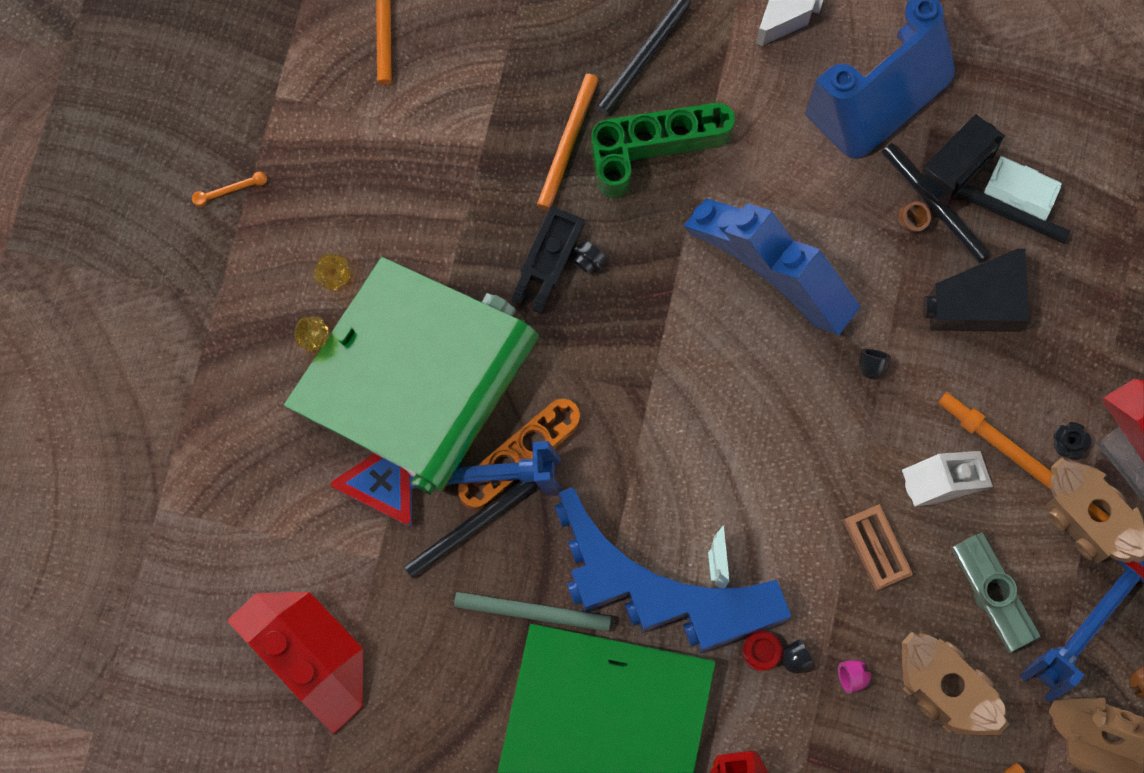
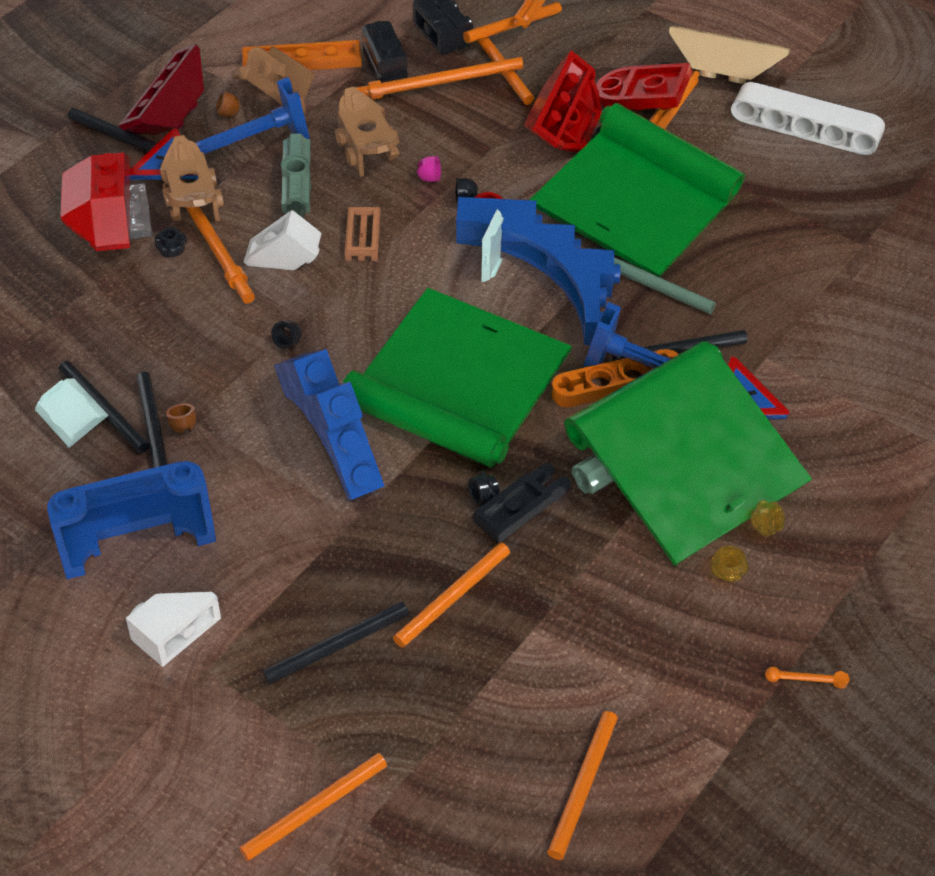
camera: 155 degrees left, 25 degrees down
red wedge [227,592,364,735] -> none
green beam [591,103,735,198] -> none
black window [914,114,1005,210] -> none
black slope [923,249,1029,332] -> none
none -> green door [342,287,572,468]

